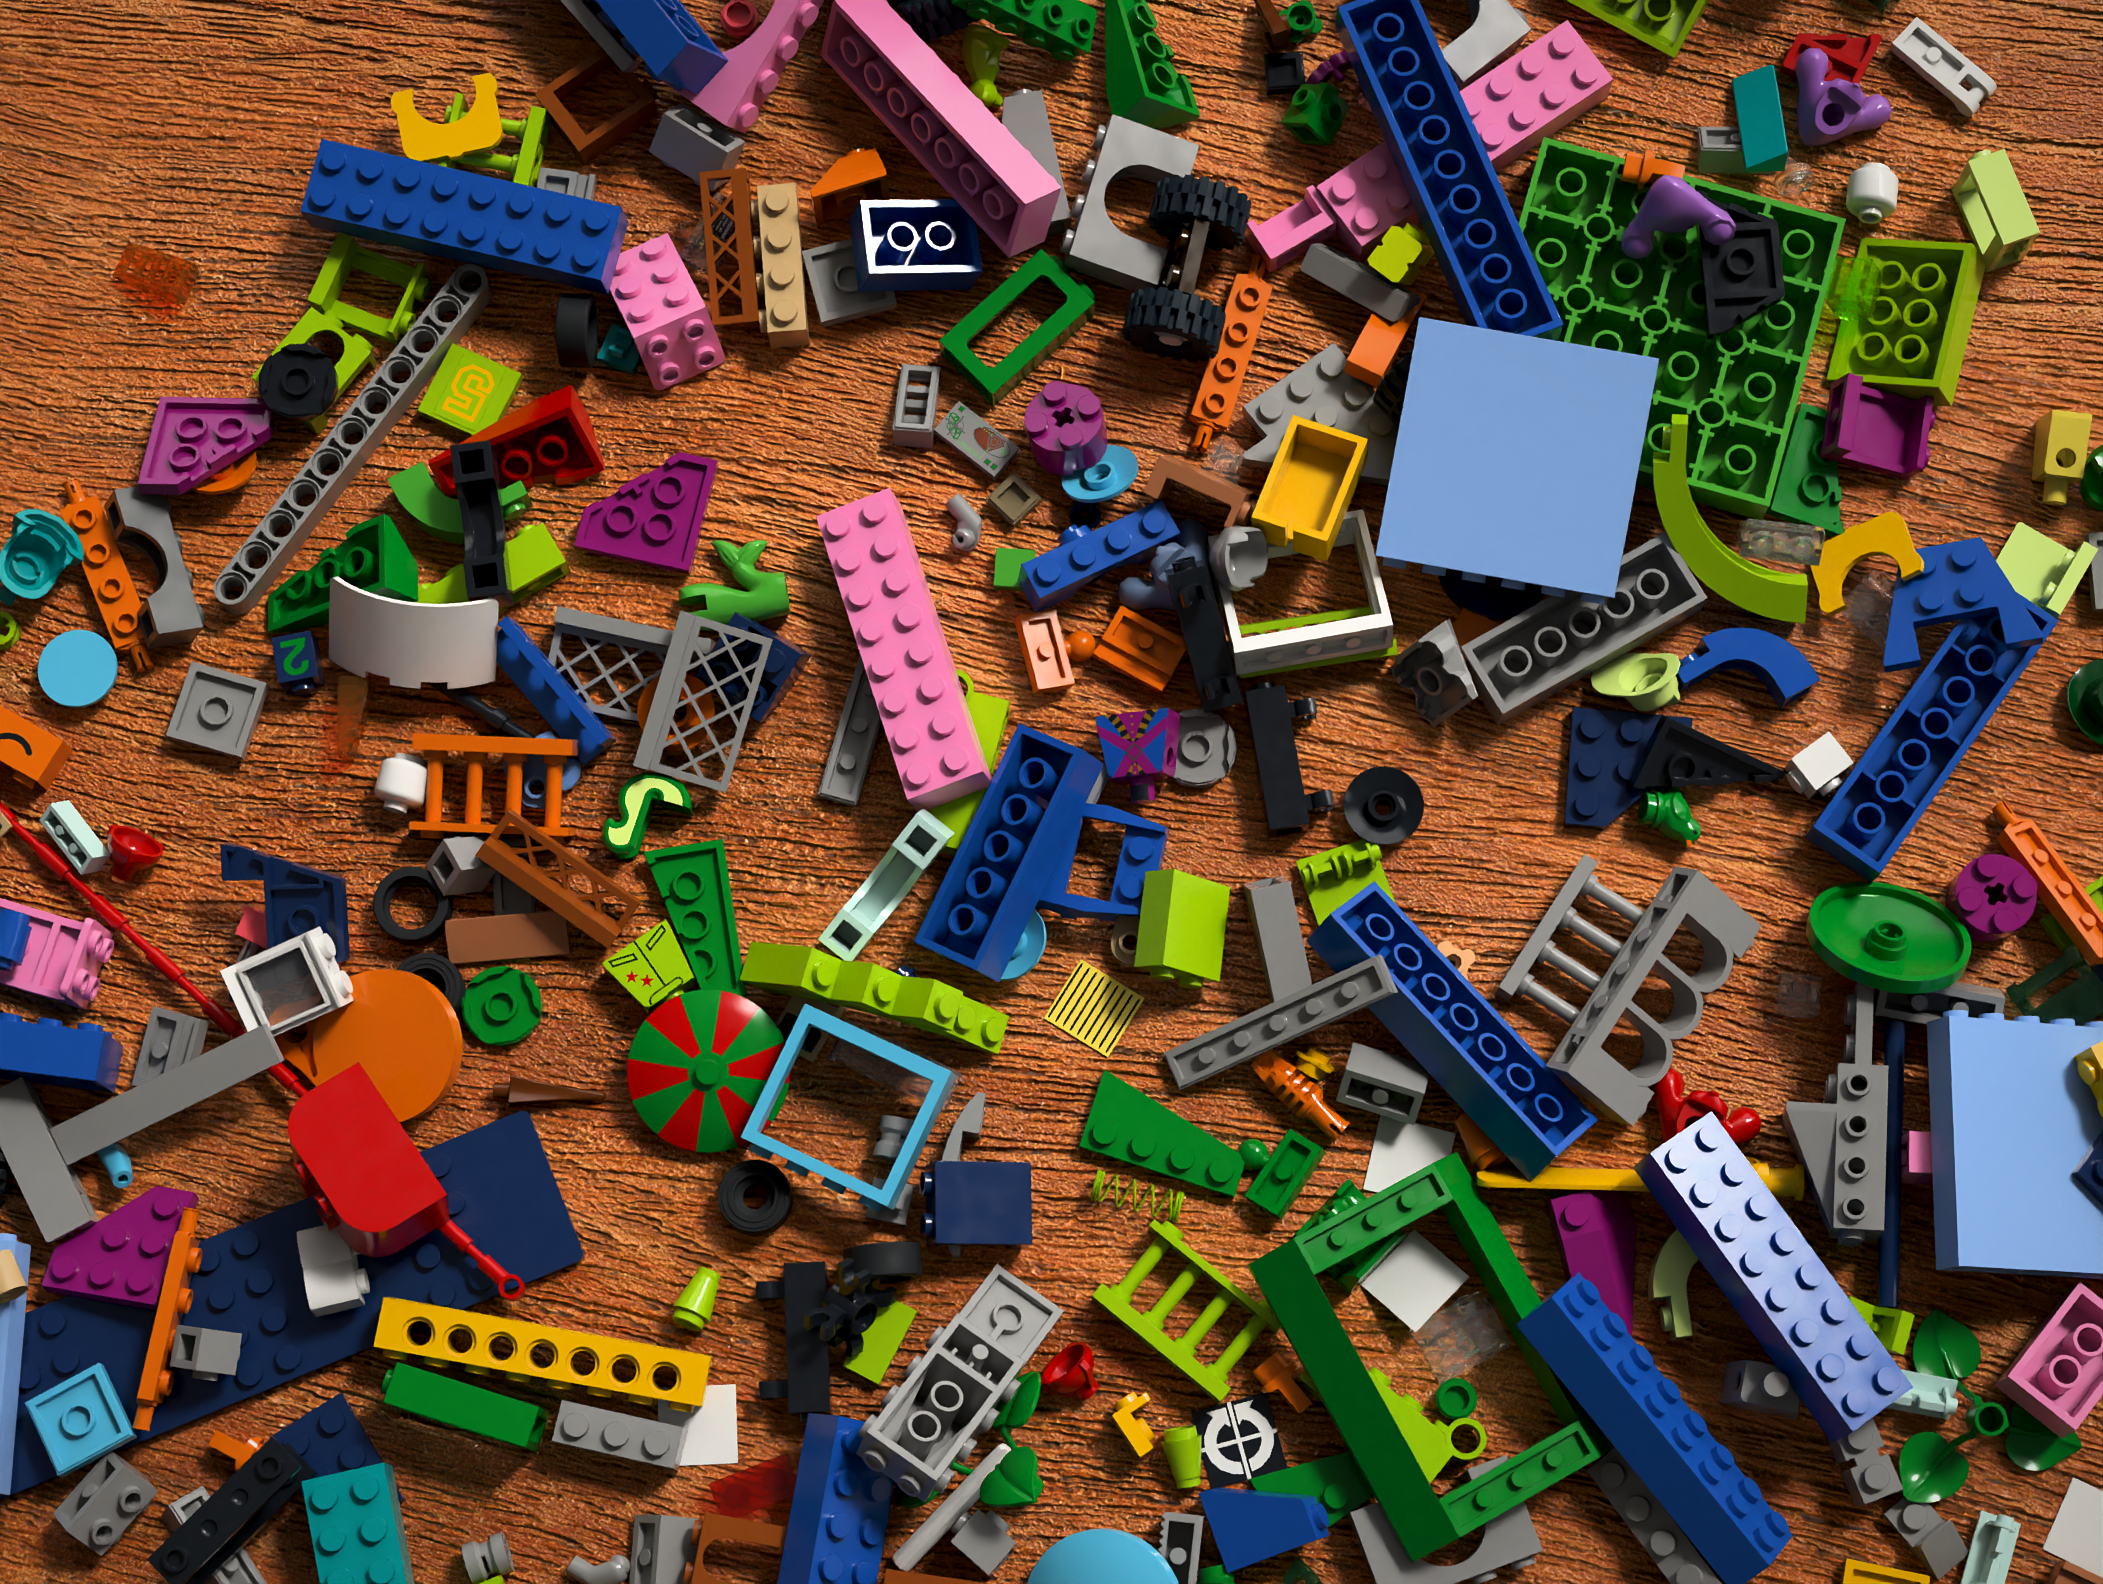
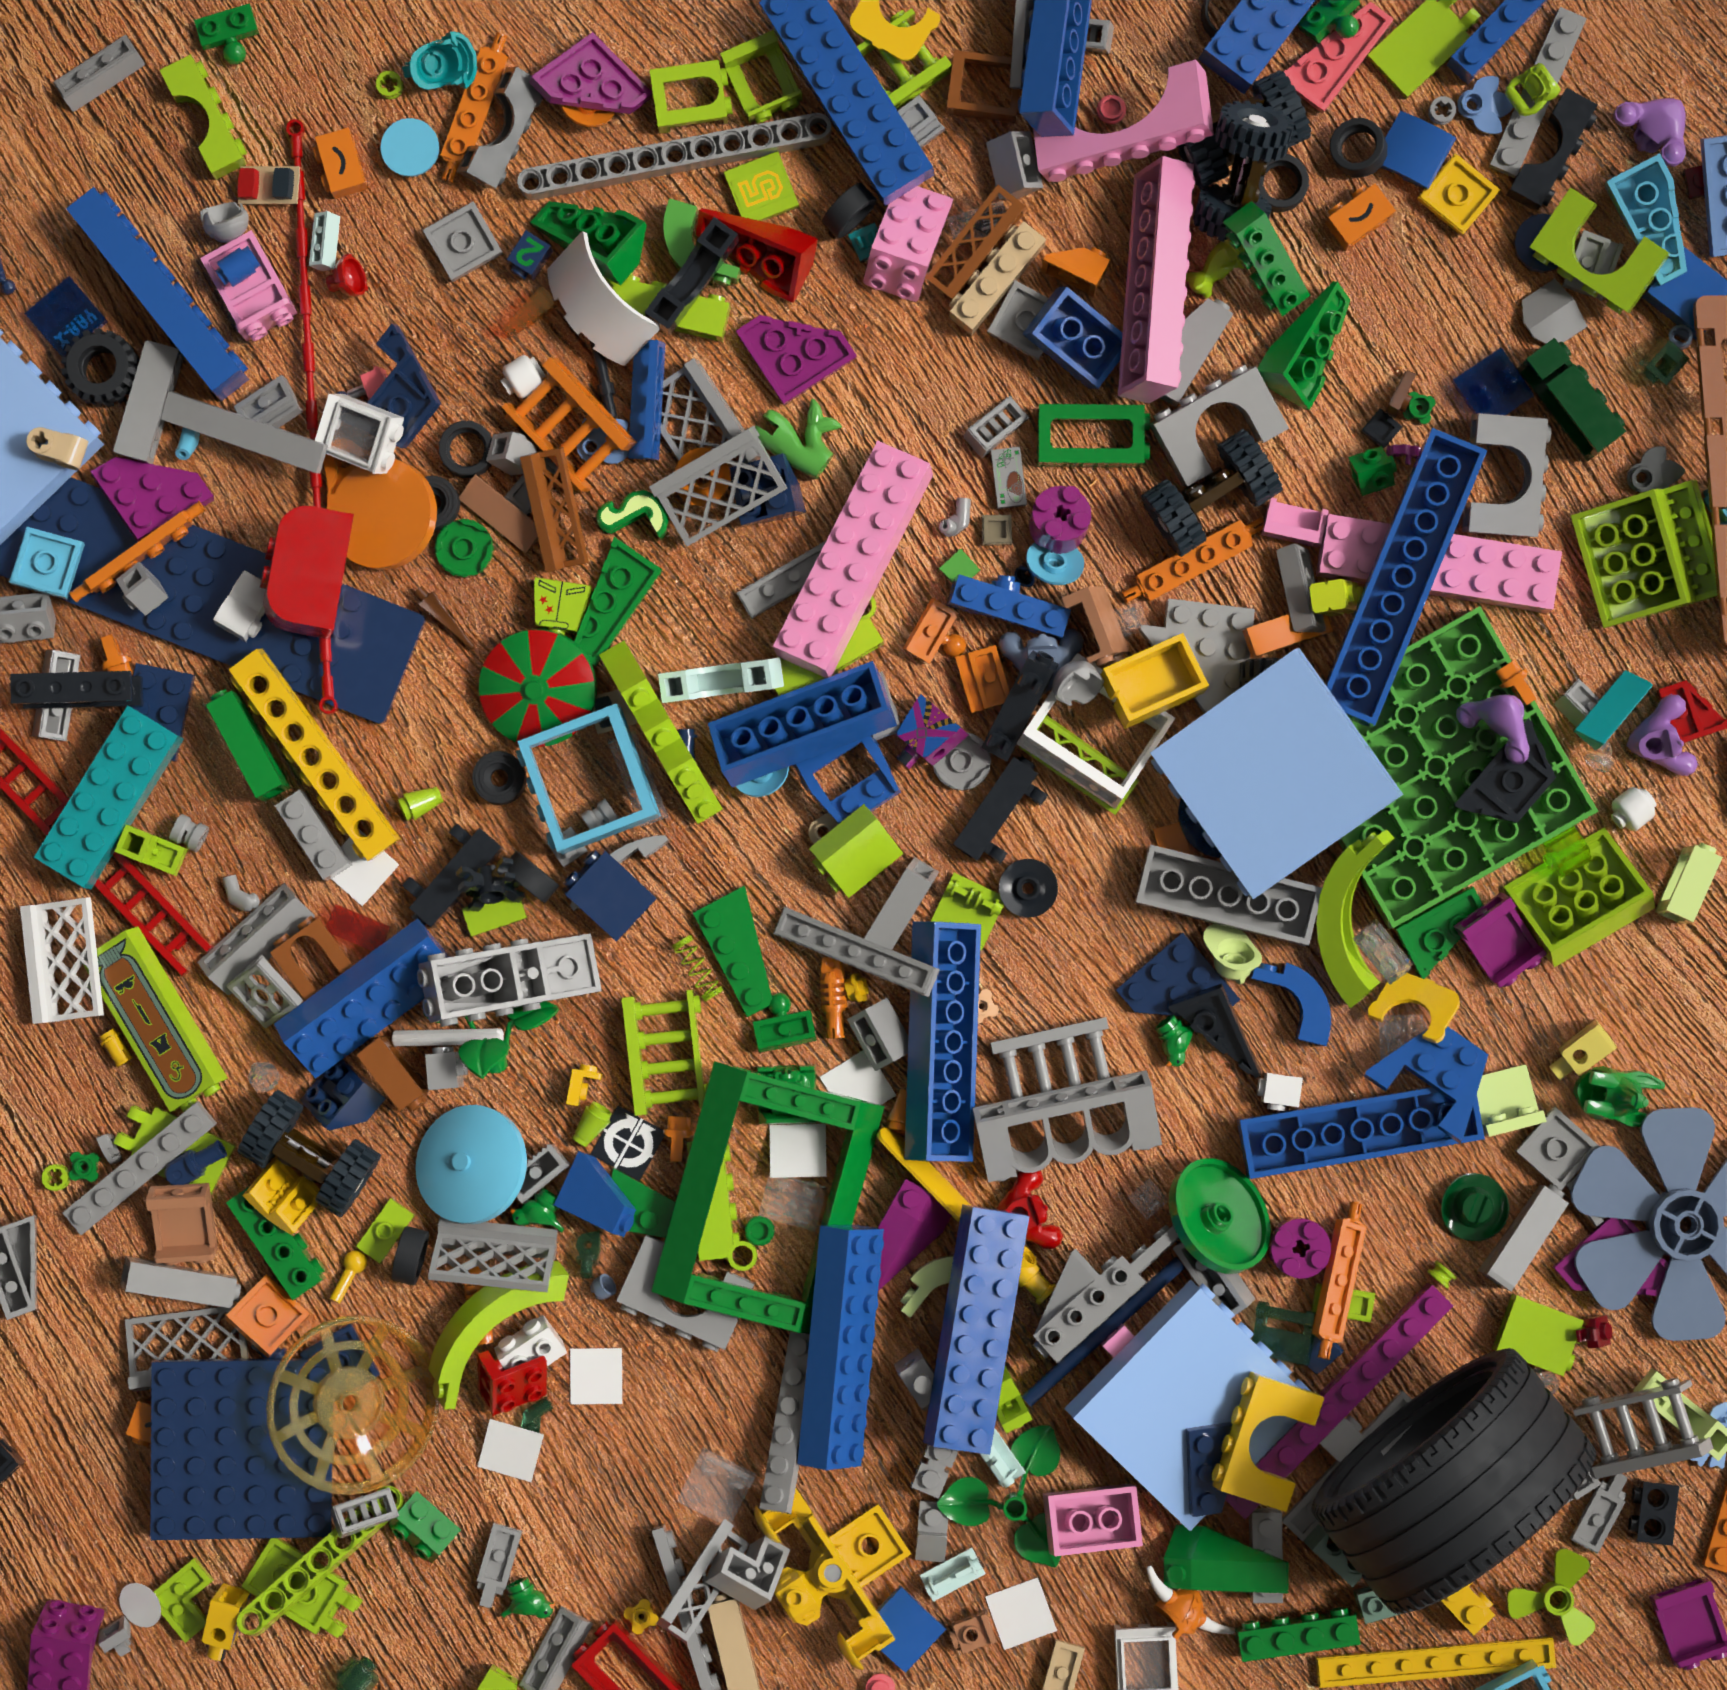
camera: 45 degrees right, 10 degrees up
black tile [259,344,338,422] -> none
red piece [1041,1342,1099,1401] -> none
light yellow sticker [1044,959,1145,1057] -> none
light grey slope [1392,619,1478,728] -> none

